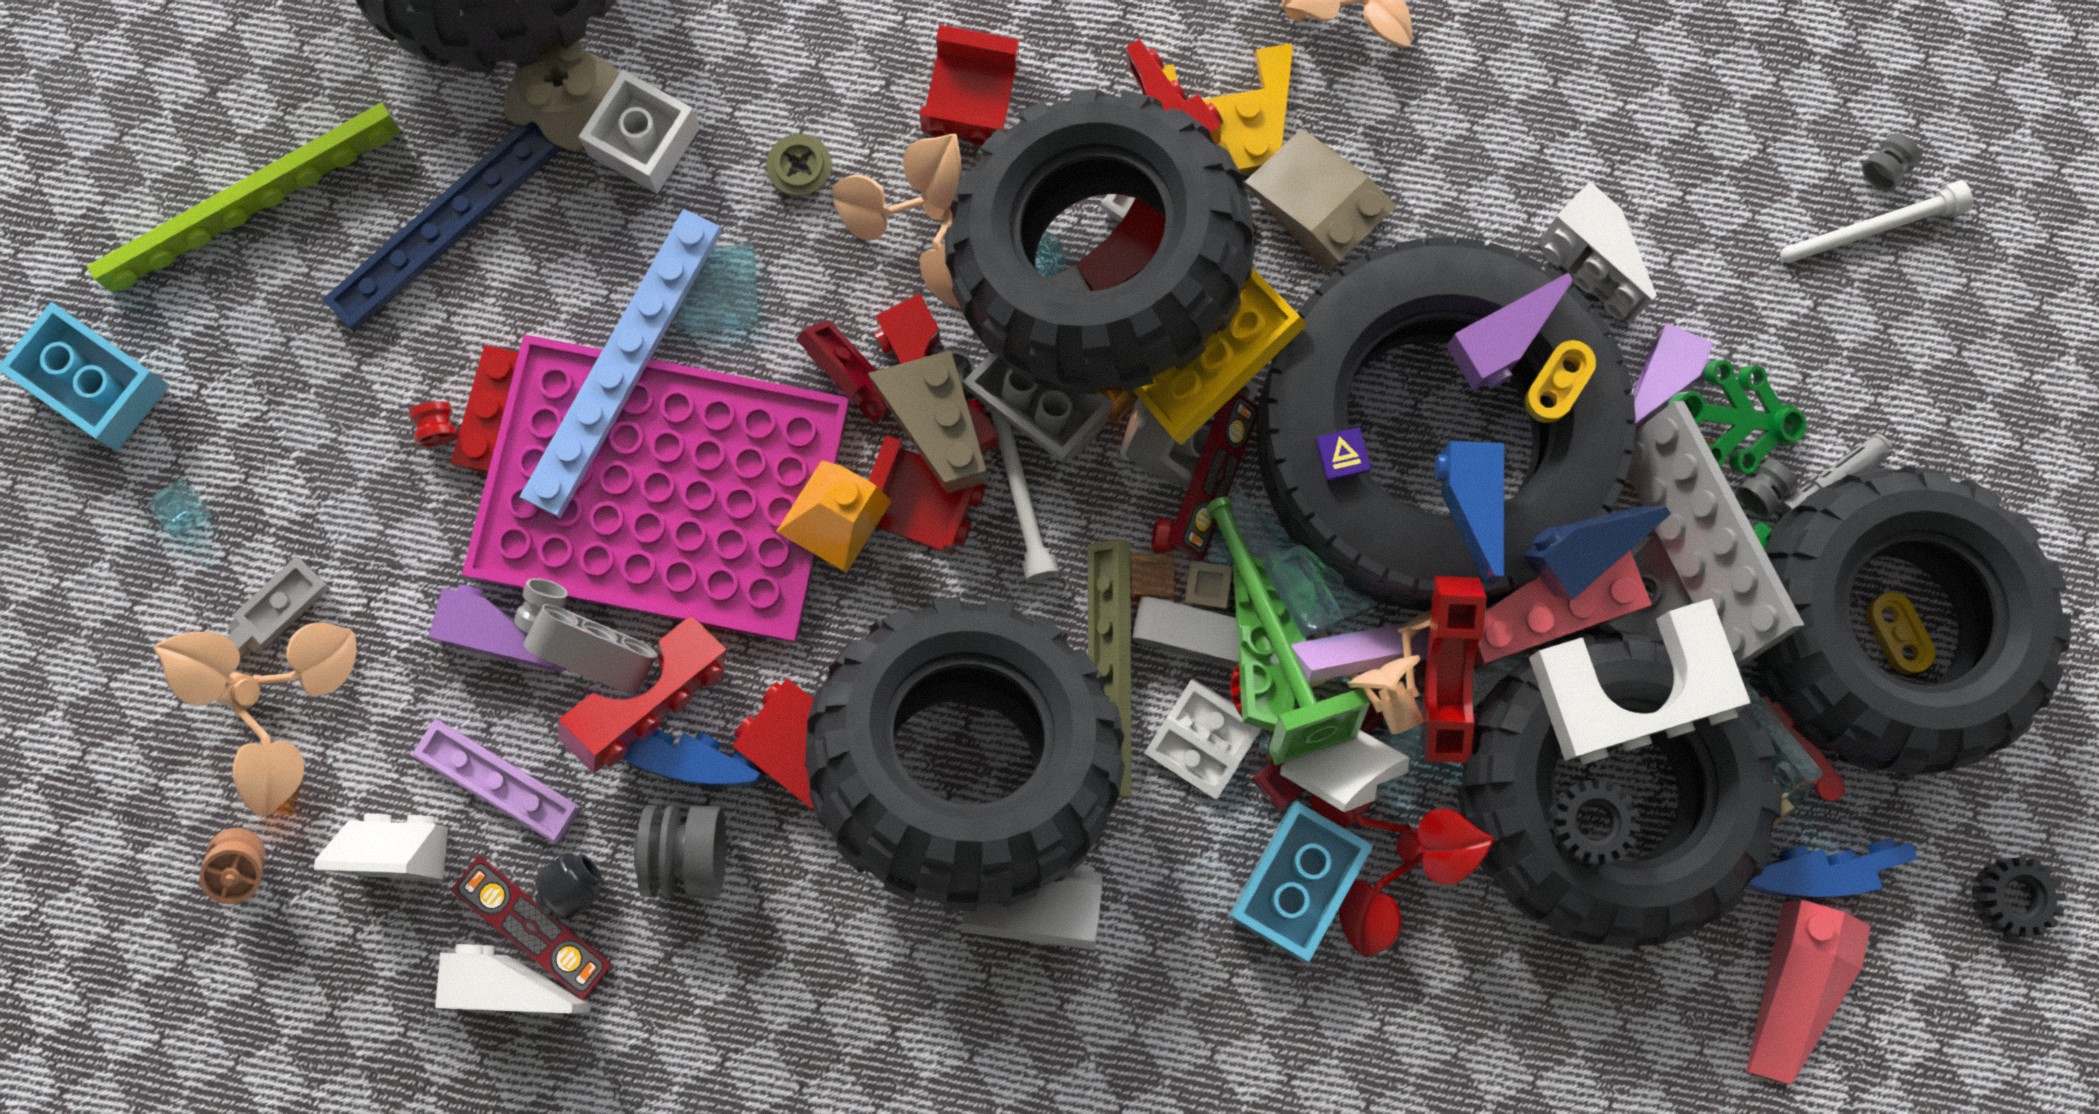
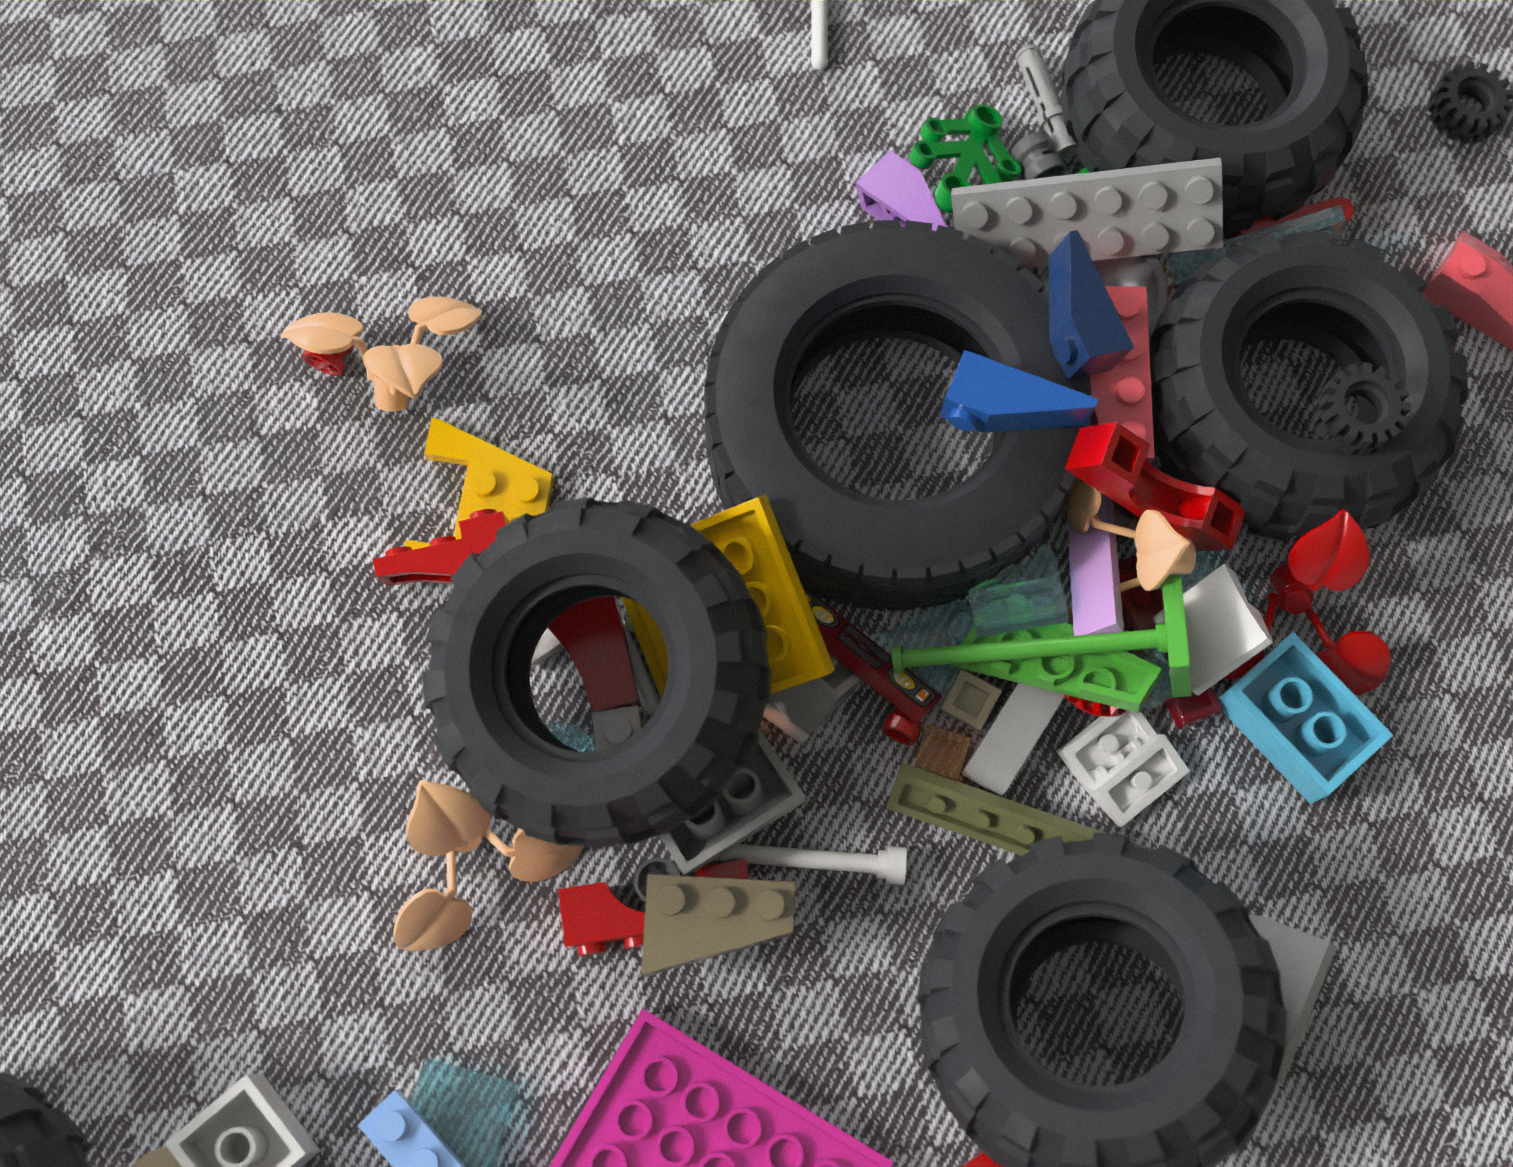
camera: 70 degrees left, 5 degrees down
olive gear [766,134,832,198] -> none
light orange slope [776,460,892,573] -> none
dark red hinge [796,320,890,423] -> none
red panel [868,435,986,555] -> none
red panel [919,25,1019,146] -> none
slope [1243,128,1397,272] -> none
dark purple tile [1315,427,1371,482] -> none
medium lavender slope [1446,273,1573,391] -> none
yellow plate [1525,340,1596,423] -> none
white arch [1529,598,1750,765] -> none
white slope [1537,182,1657,325] -> none
blue slope [1745,838,1918,899] -> none
yellow plate [1866,592,1935,675] -> none

